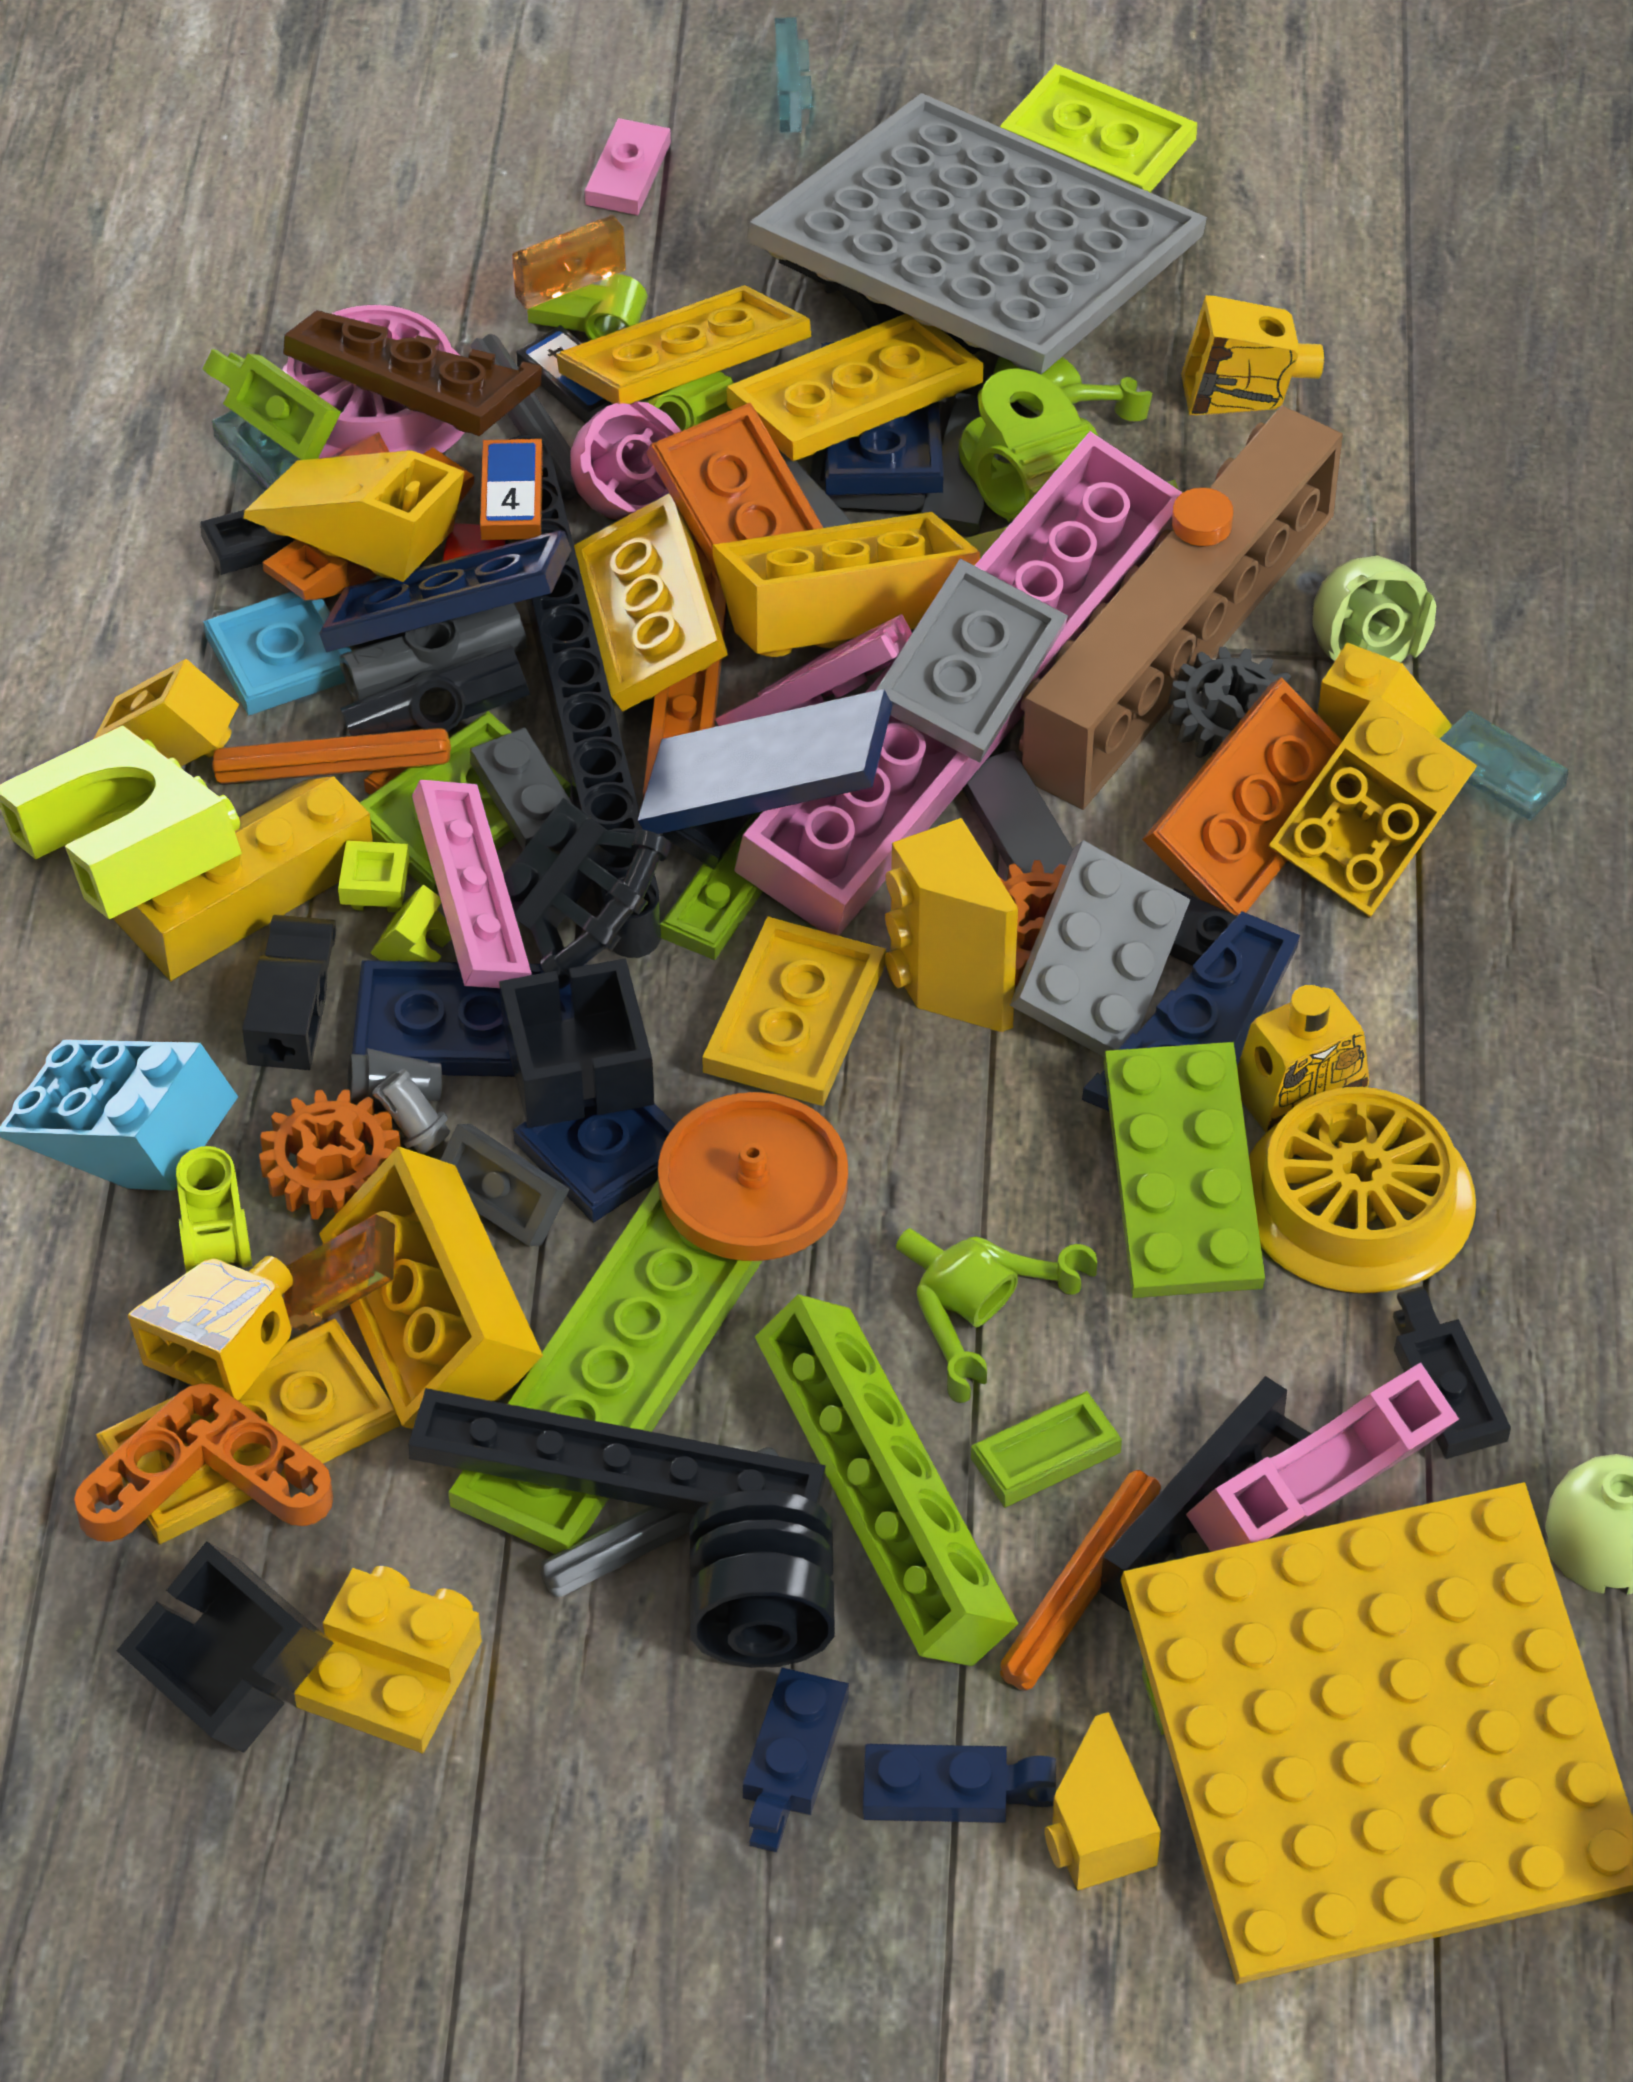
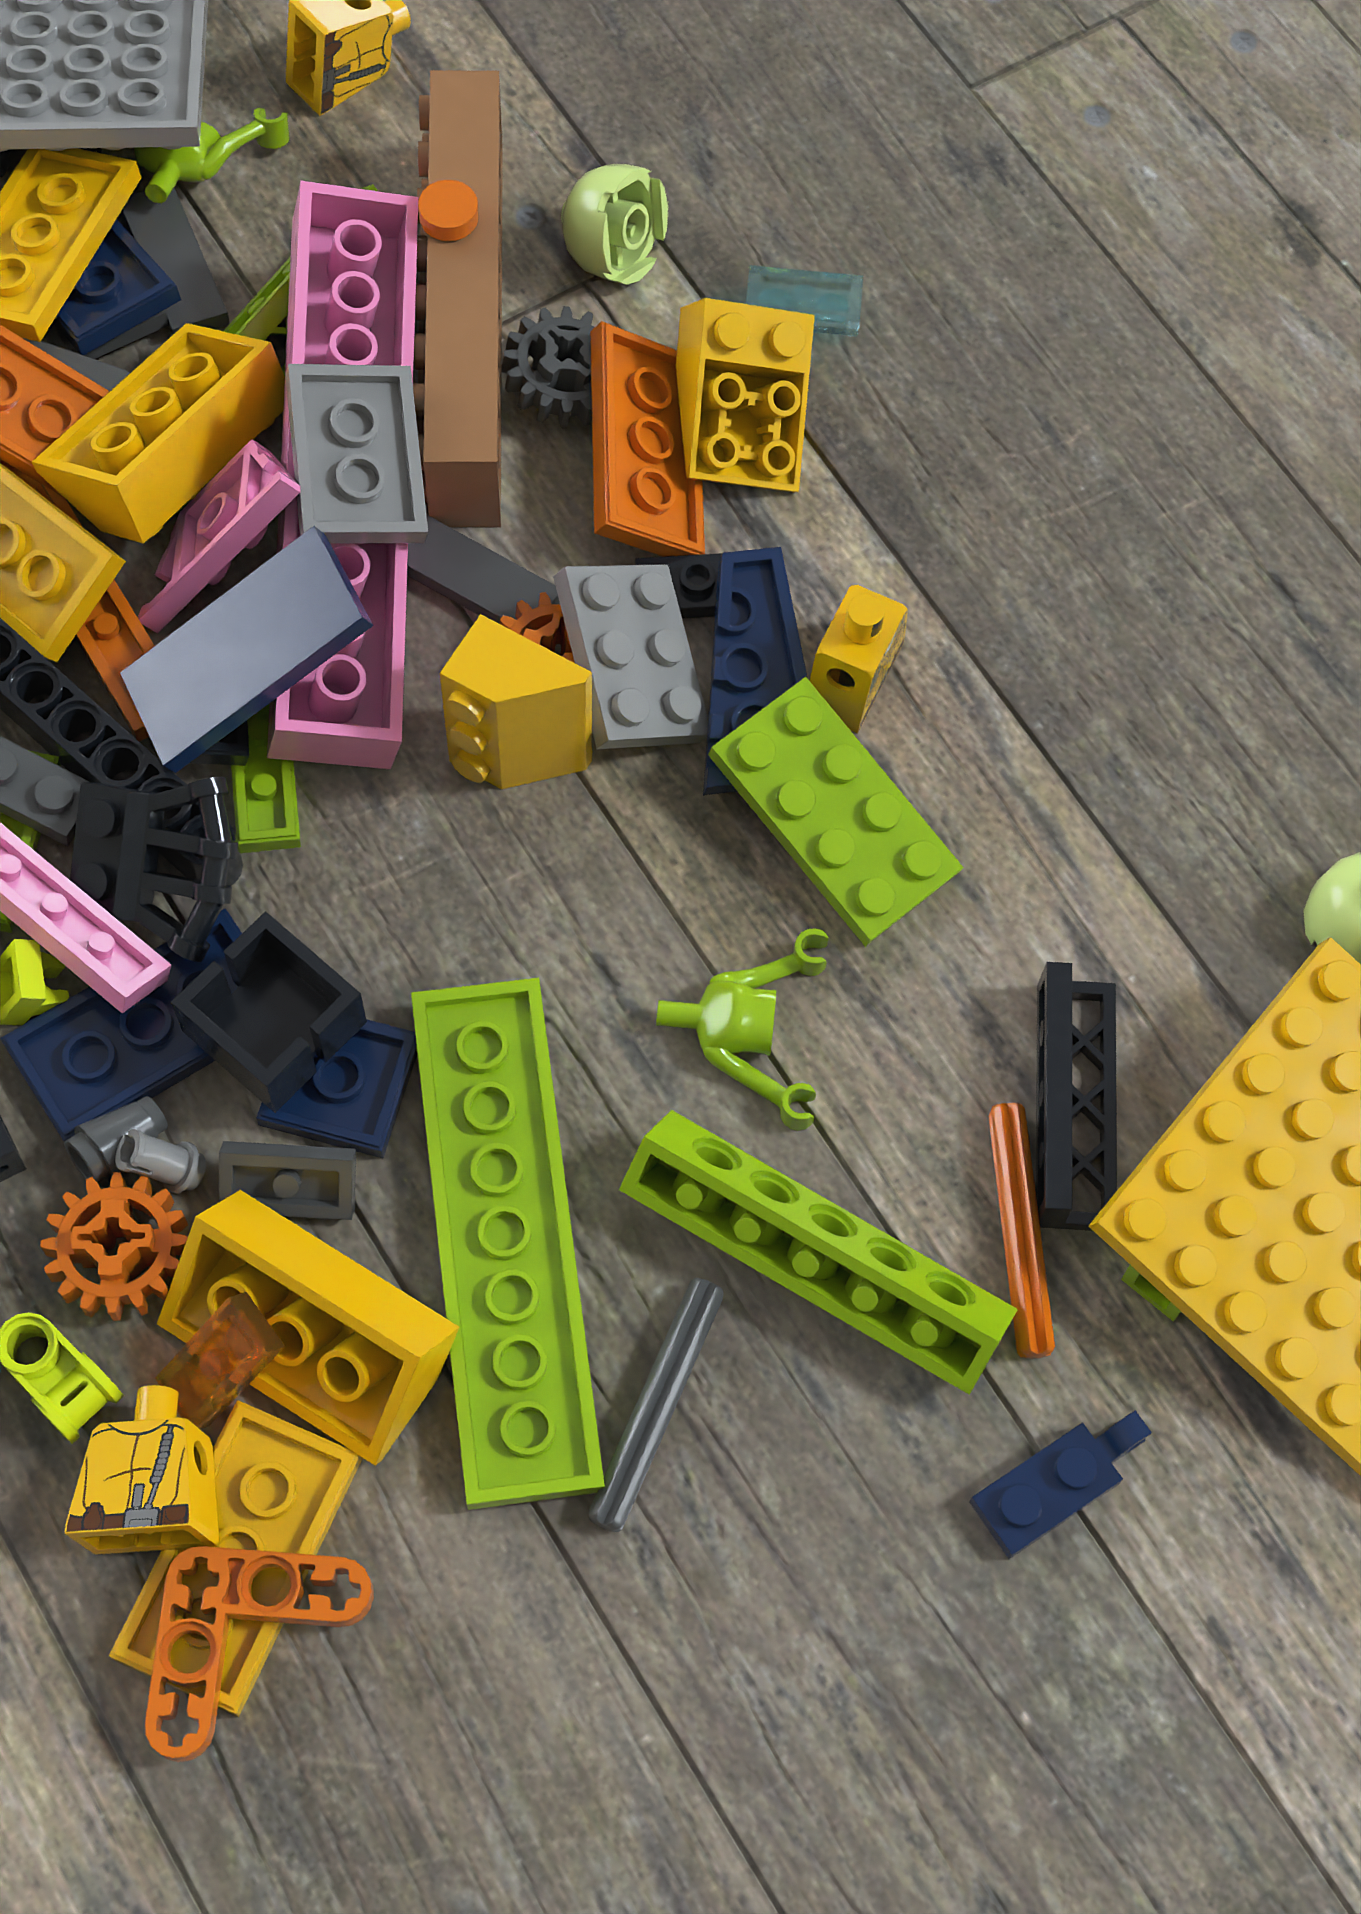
camera: 40 degrees left, 15 degrees up
black piece [117,1541,334,1753] -> none
yellow plate [294,1566,482,1754] -> none
black plate [408,1388,826,1515] -> none
orange piece [658,1092,848,1261] -> none
black wheel [689,1490,835,1668] -> none
yellow plate [702,916,886,1106] -> none
dark blue plate [743,1667,849,1852] -> none
lime piece [958,369,1099,522] -> none
lime tile [971,1391,1122,1508] -> none
yellow slope [1045,1712,1161,1891] -> none
bright pink arch [1186,1362,1459,1552] -> none
yellow piece [1249,1087,1476,1293] -> none
yellow slope [1318,642,1452,742] -> none
black plate [1393,1286,1511,1459] -> none

